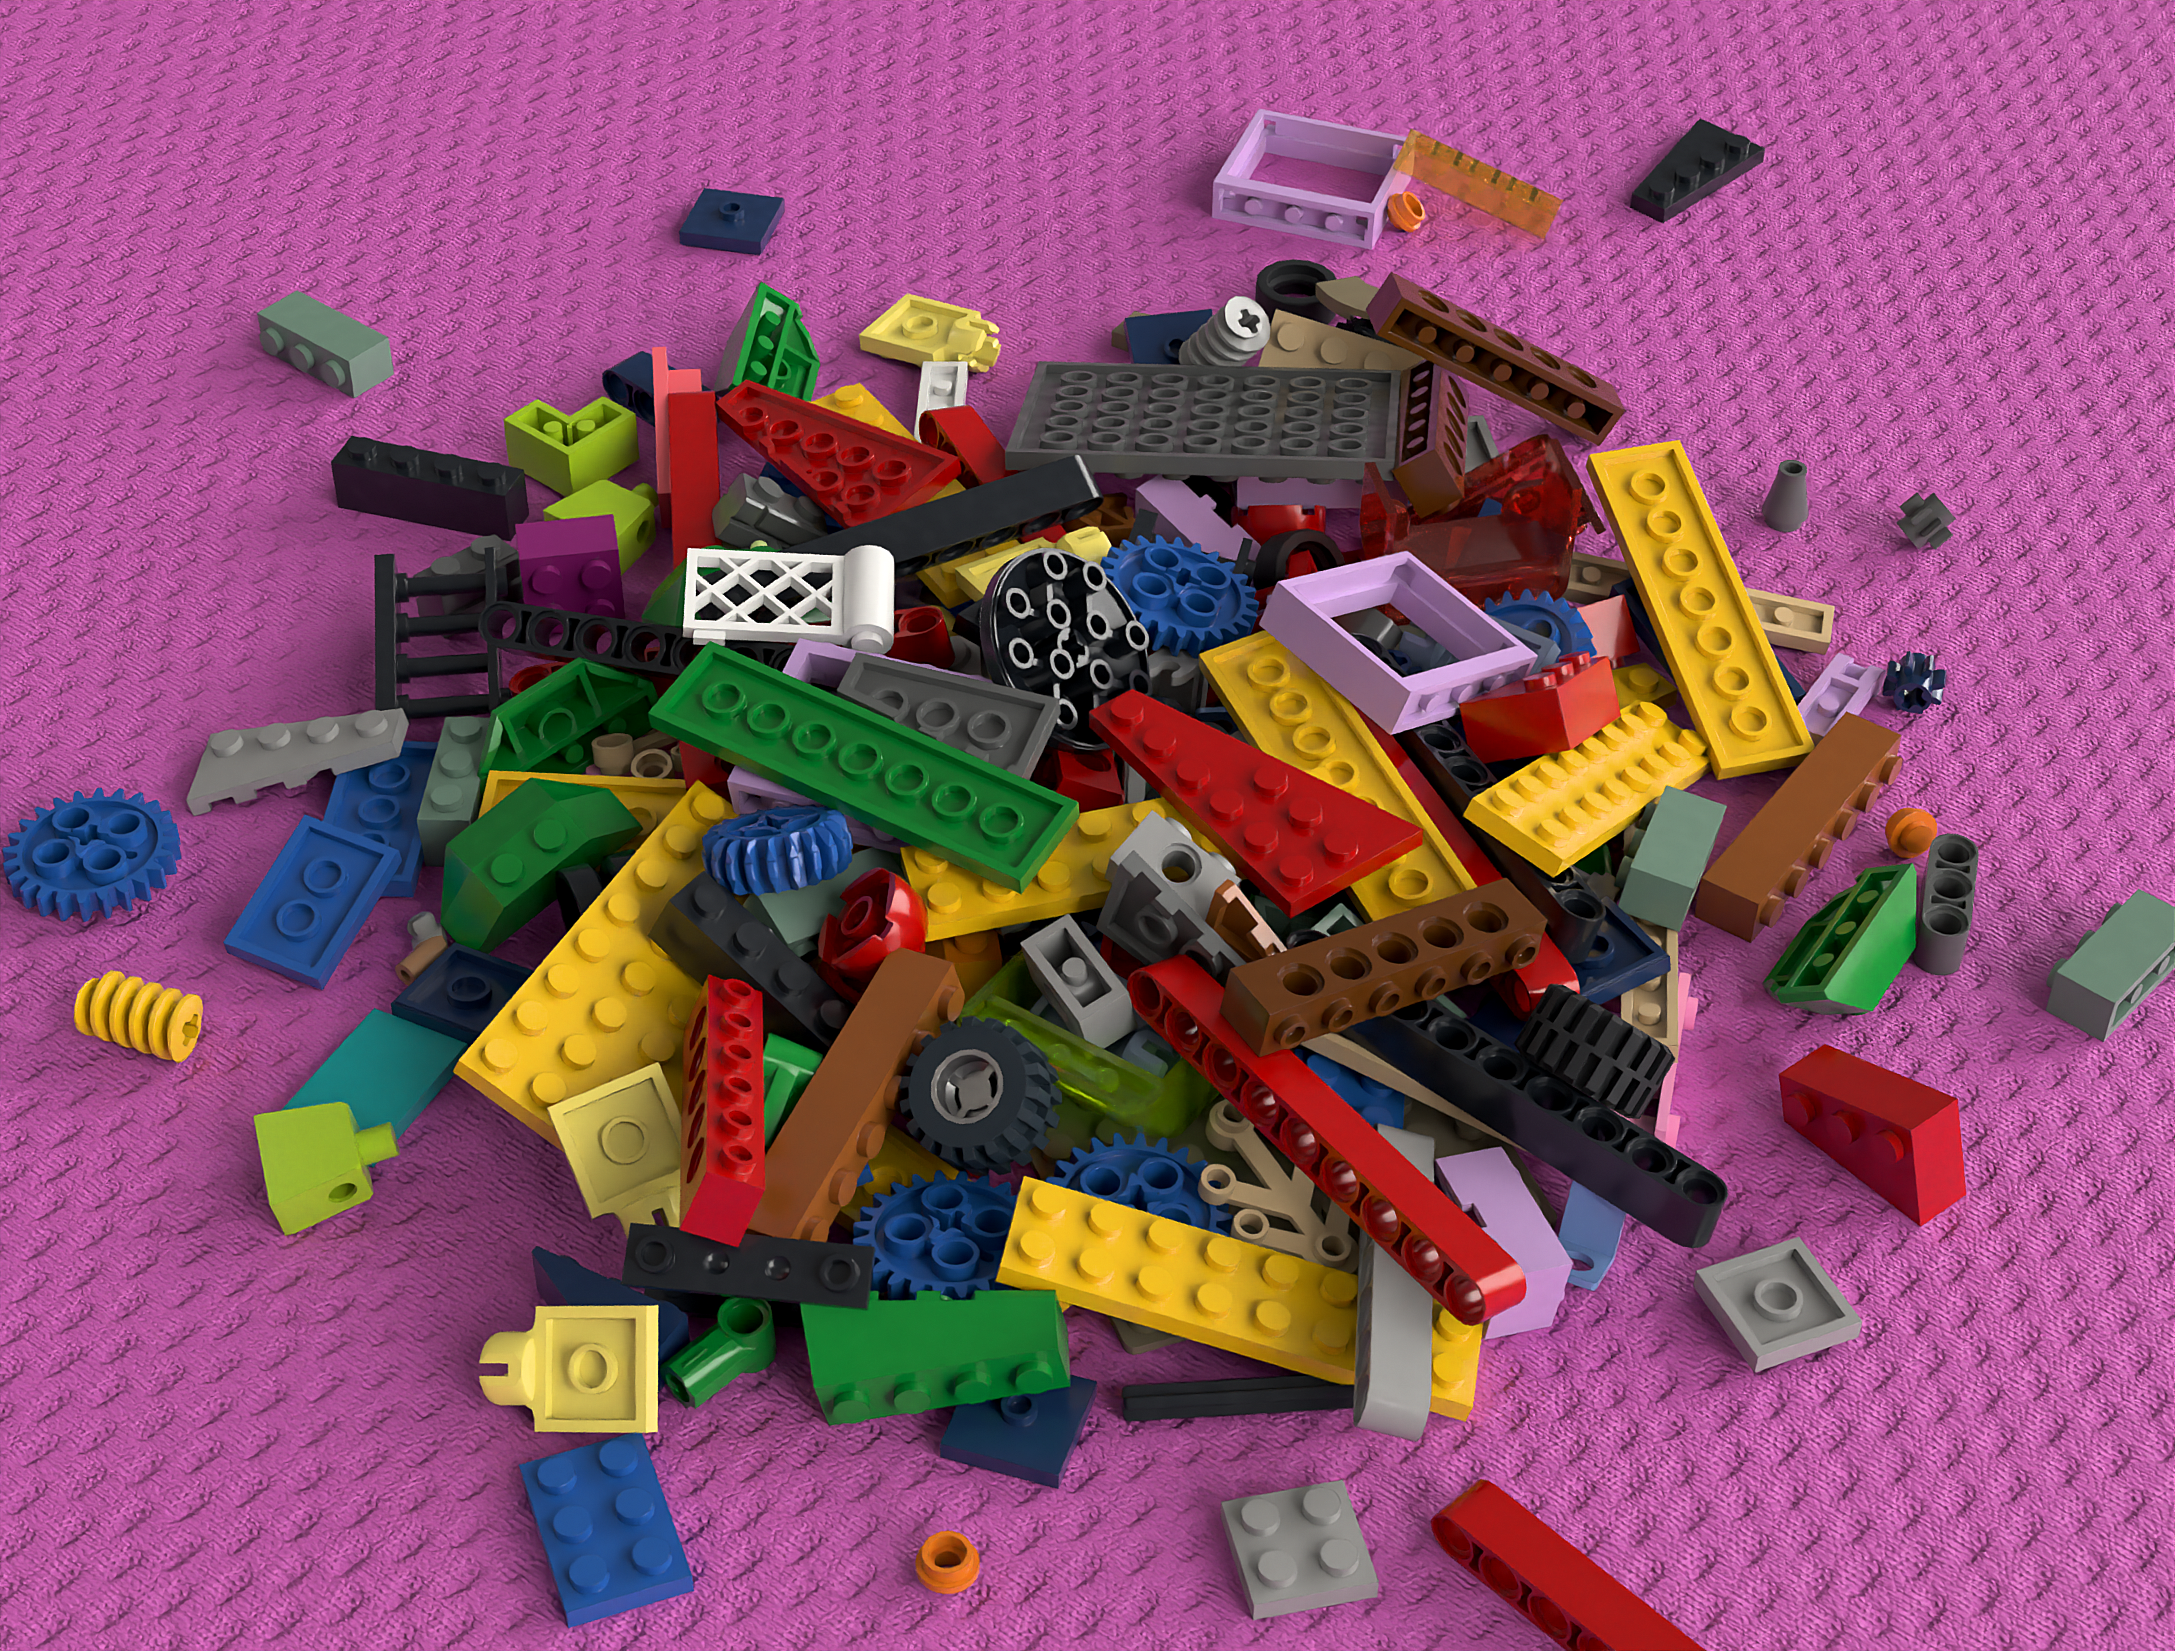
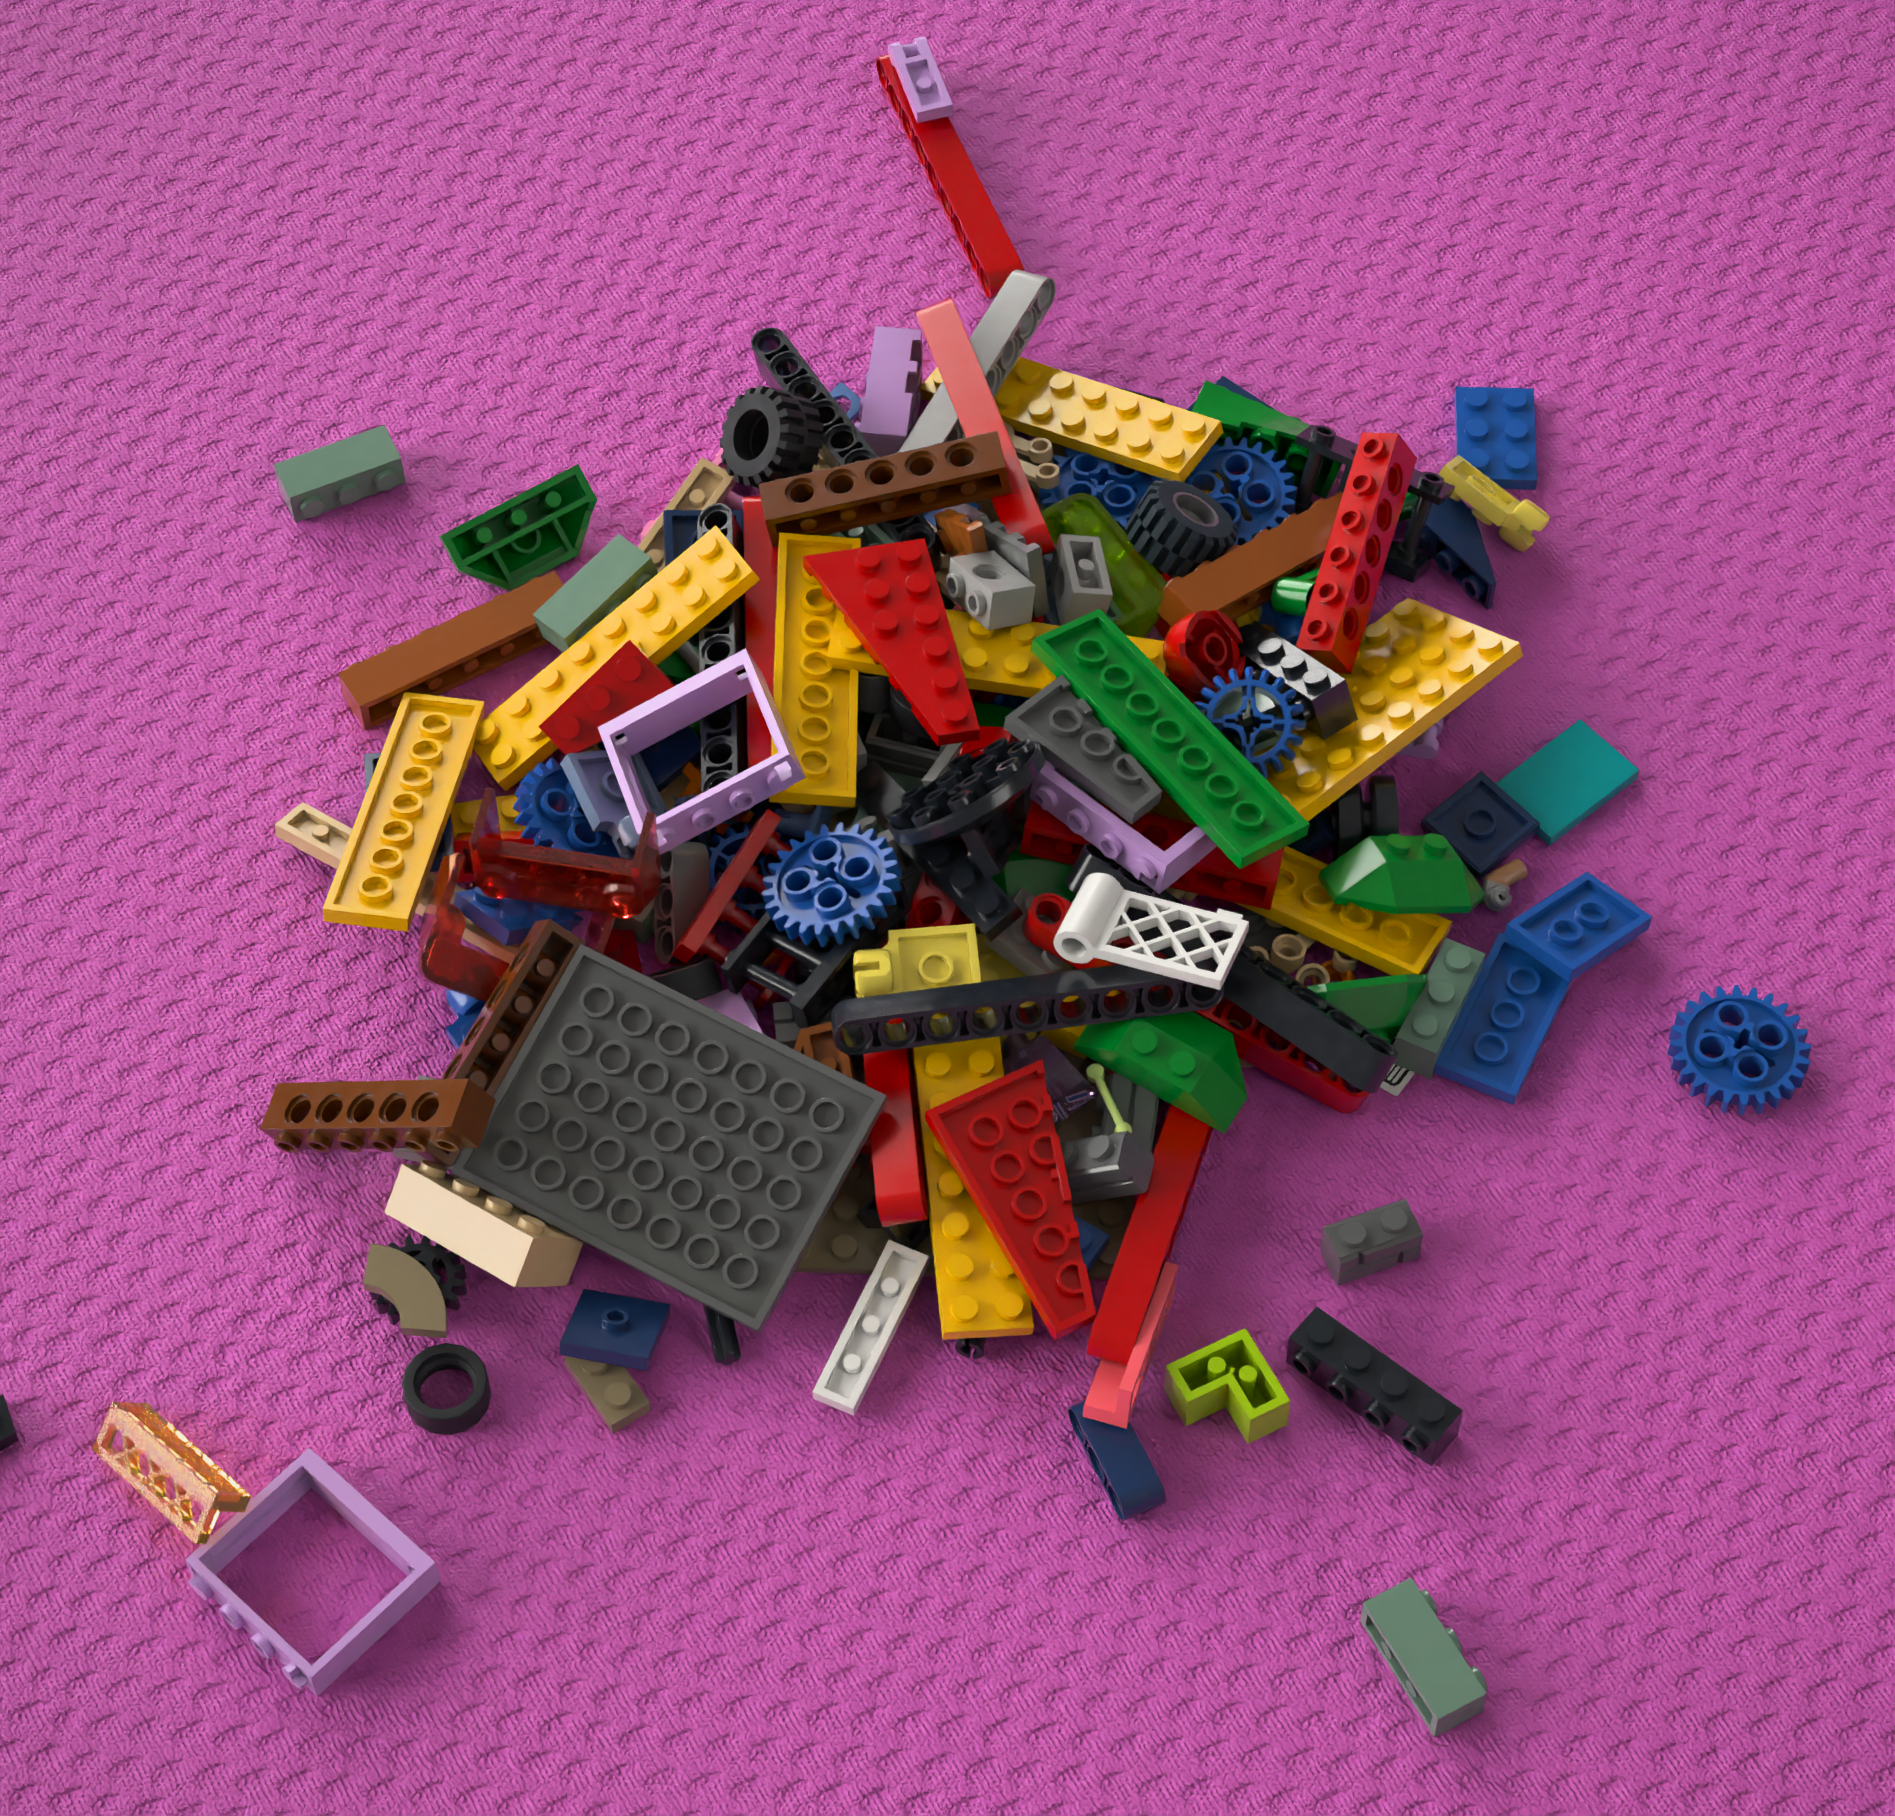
camera: 155 degrees left, 15 degrees up
yellow piece [74,970,203,1064] -> none
light grey wing [186,708,409,816] -> none
lime torso [253,1102,400,1236] -> none
black fence [374,547,512,725] -> none
magenta brick [515,514,626,635] -> none
lime torso [543,480,659,576] -> none
light yellow plate [547,1062,682,1240] -> none
dark blue plate [679,188,785,255] -> none
green wedge [713,282,821,402] -> none
light yellow plate [859,293,1001,373] -> none
orange plate [915,1531,980,1594] -> none
light grey piece [1179,296,1271,366] -> none
light grey plate [1220,1480,1379,1620] -> none
orange plate [1387,191,1425,233] -> none
light grey plate [1693,1237,1863,1373] -> none
dark grey cone [1762,460,1809,532] -> none
red wedge [1779,1044,1966,1227] -> none
lavender plate [1797,653,1886,747] -> none
dark blue gear [1882,651,1947,714] -> none
orange plate [1885,807,1937,859] -> none
dark grey gear [1896,492,1956,550] -> none
dark grey beam [1913,833,1979,976] -> none

